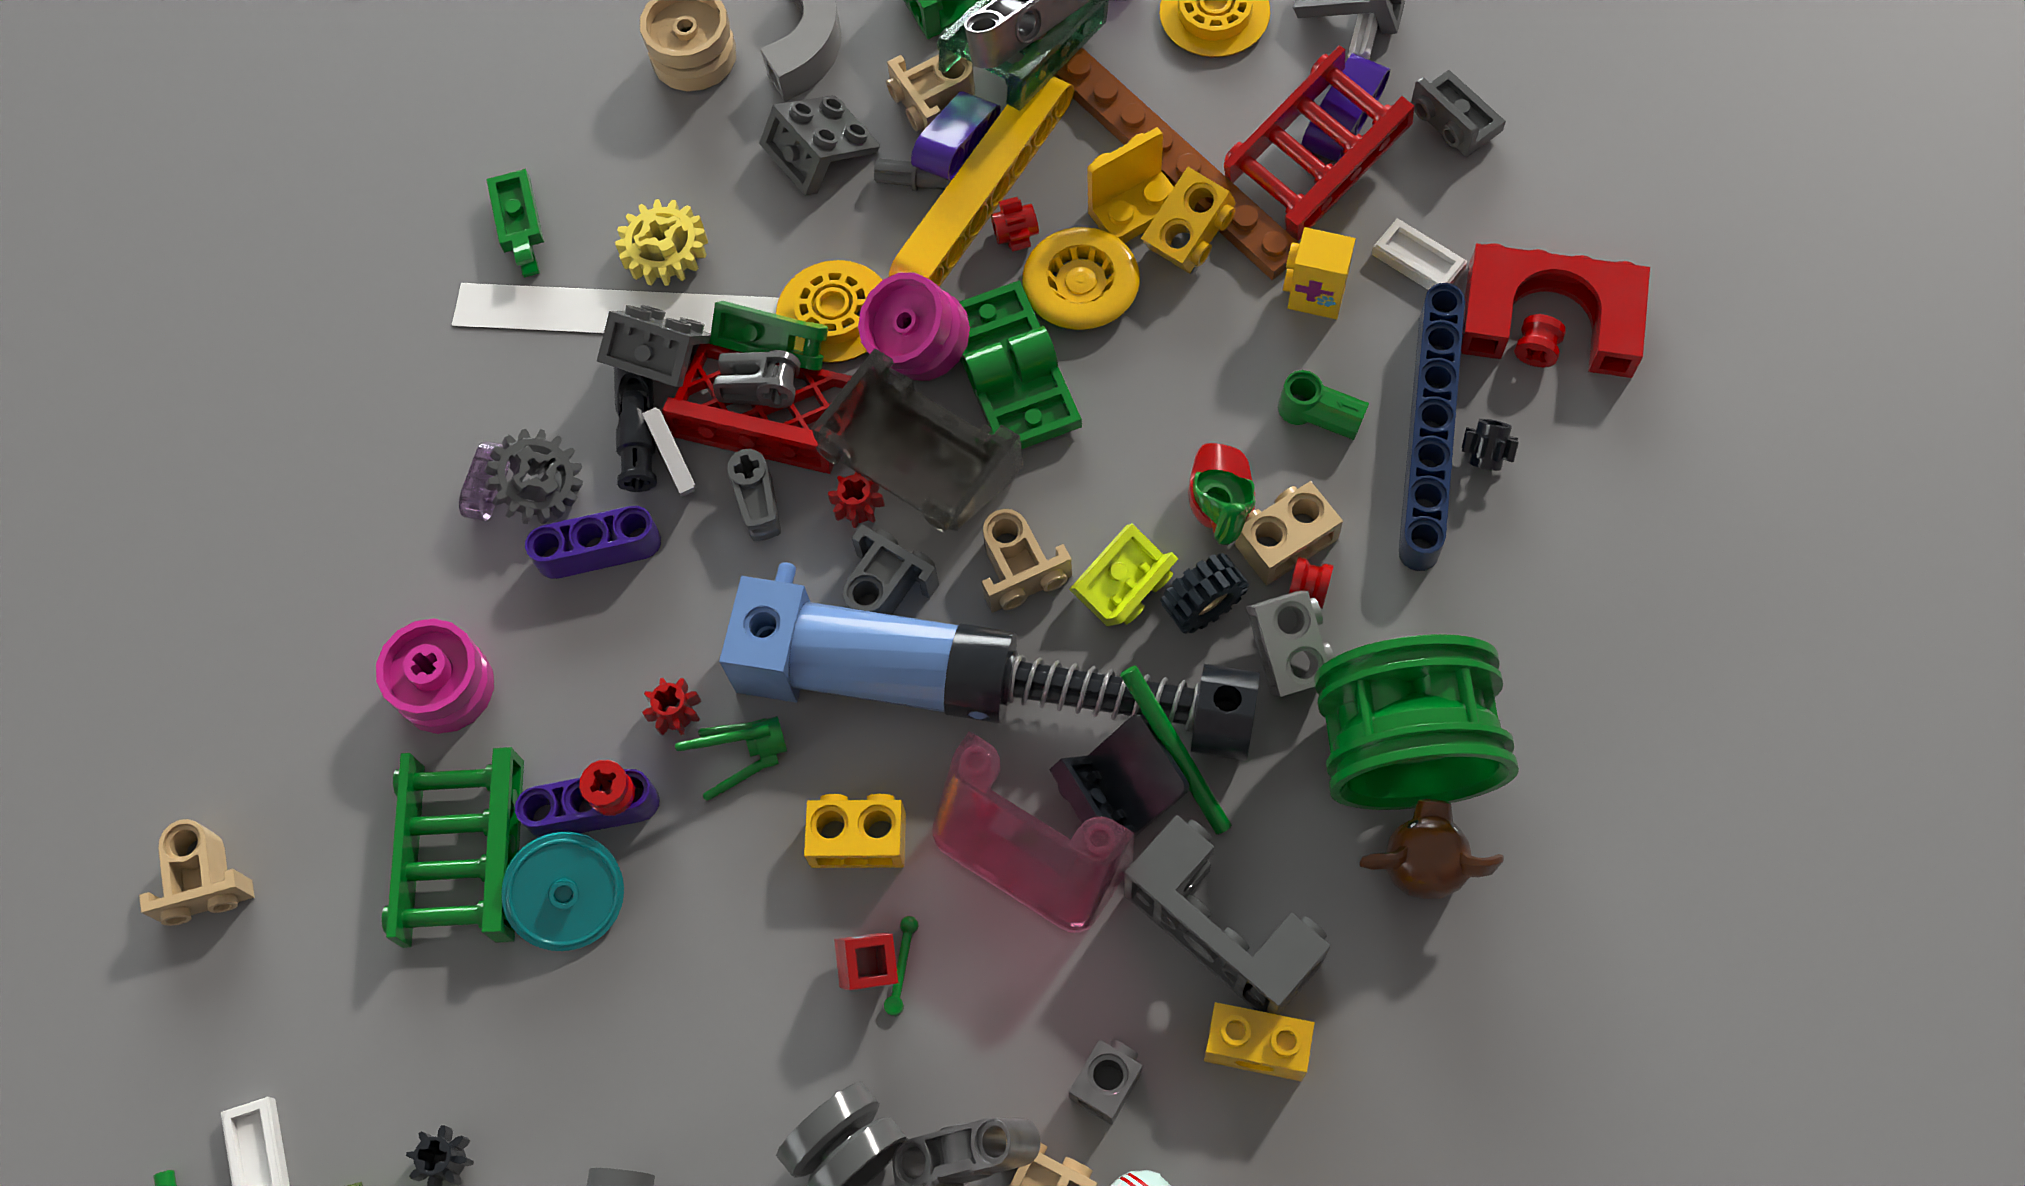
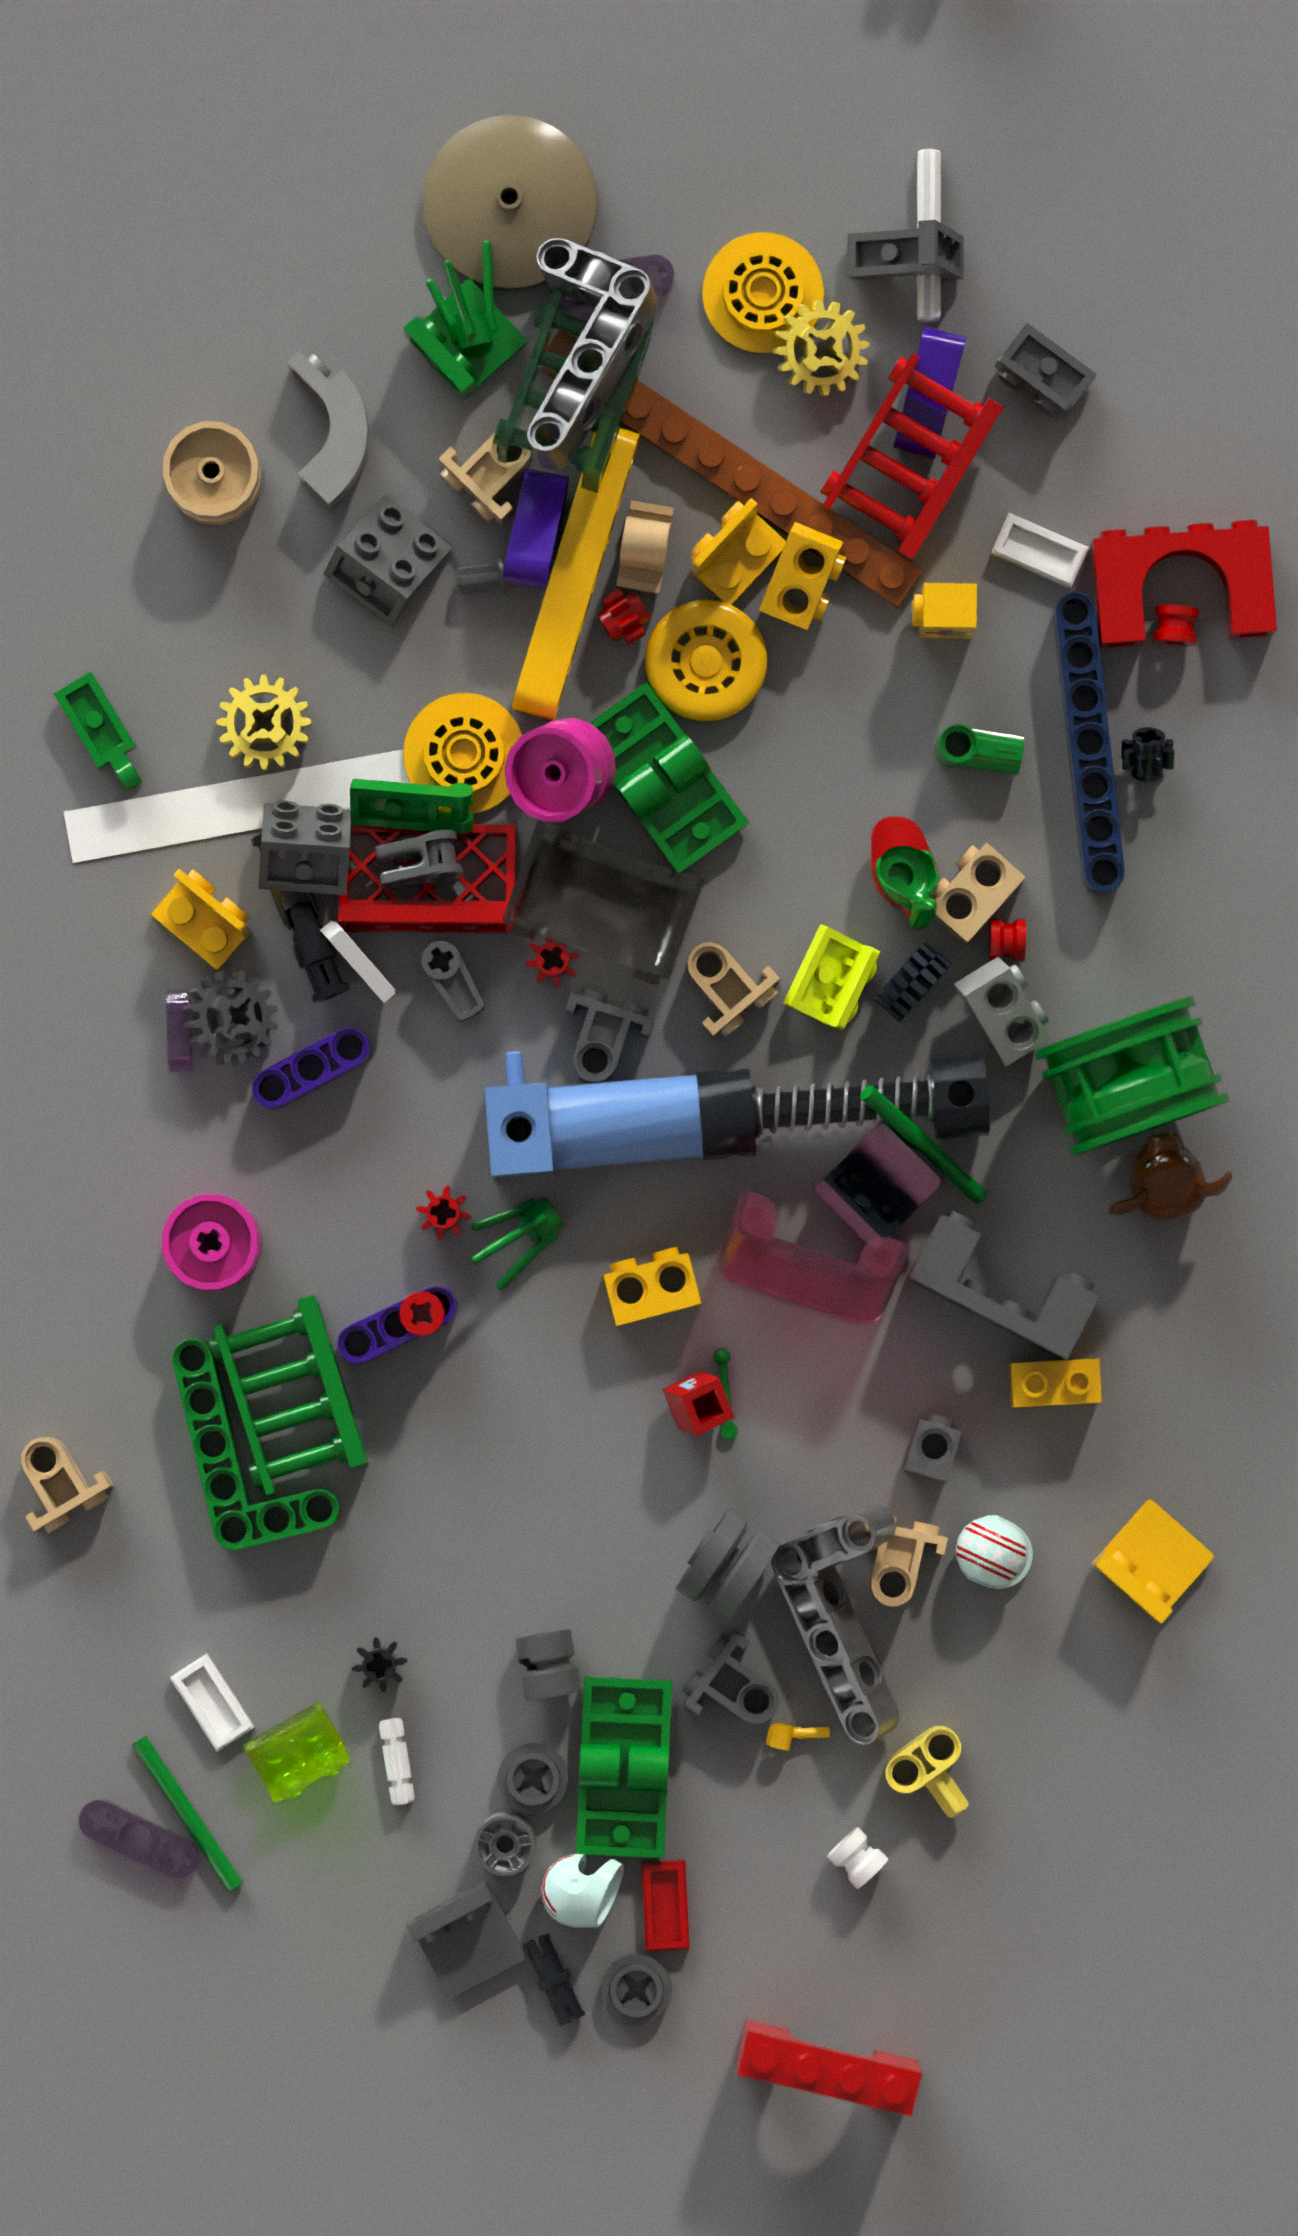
camera: 20 degrees left, 20 degrees up
teal shield [502,832,624,951] -> none
none -> yellow bracket [151,869,252,971]
none -> green beam [172,1339,341,1550]
none -> tan pin [616,500,674,596]
none -> light yellow gear [773,300,870,396]

